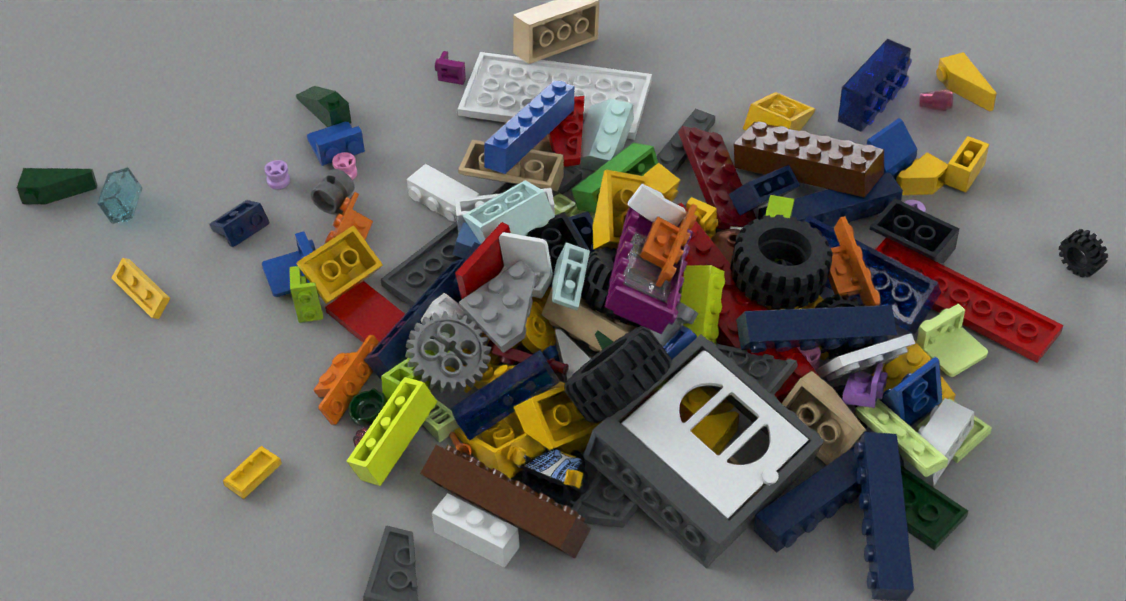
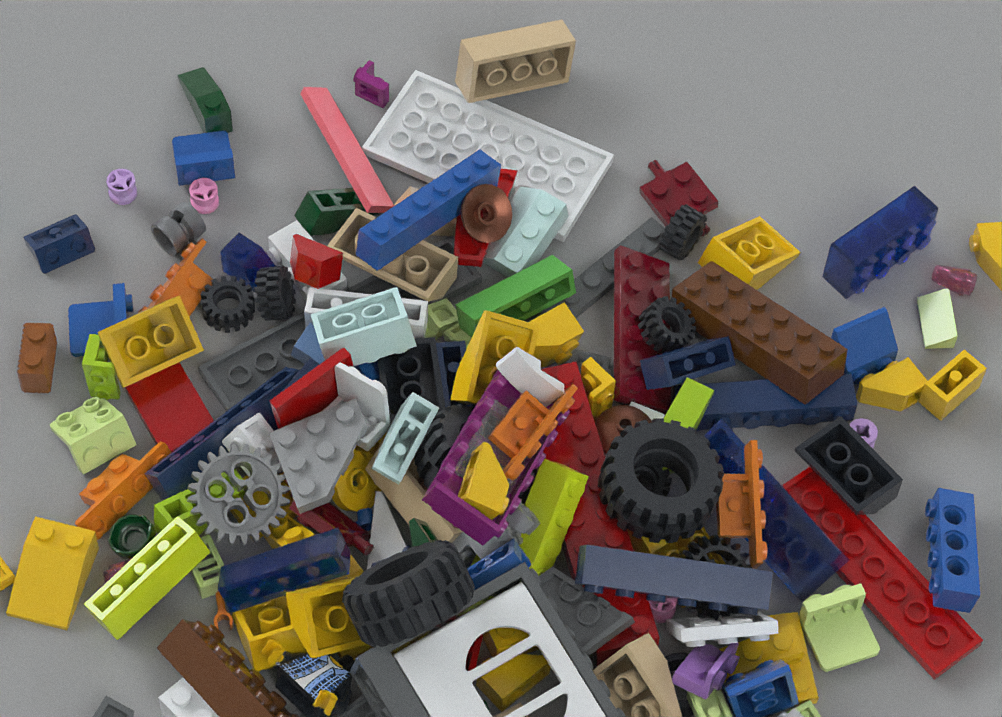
camera: 10 degrees right, 10 degrees up
none -> yellow slope [6,516,99,630]
none -> dark orange brick [17,323,57,393]
none -> yellowish green bracket [50,397,137,475]
none -> black tyre [201,276,255,333]
none -> clear blue slope [220,232,276,294]
none -> black tyre [254,266,296,321]
none -> red slope [290,234,343,289]
none -> dark green slope [294,187,378,236]
none -> coral tile [300,87,394,213]
none -> yellow slope [458,442,509,520]
none -> copper dish [461,184,512,243]
none -> black tyre [638,296,696,354]
none -> dark red plate [640,160,718,236]
none -> black tyre [659,204,707,261]
none -> yellowish green slope [917,289,958,349]
none -> blue brick [925,488,980,613]

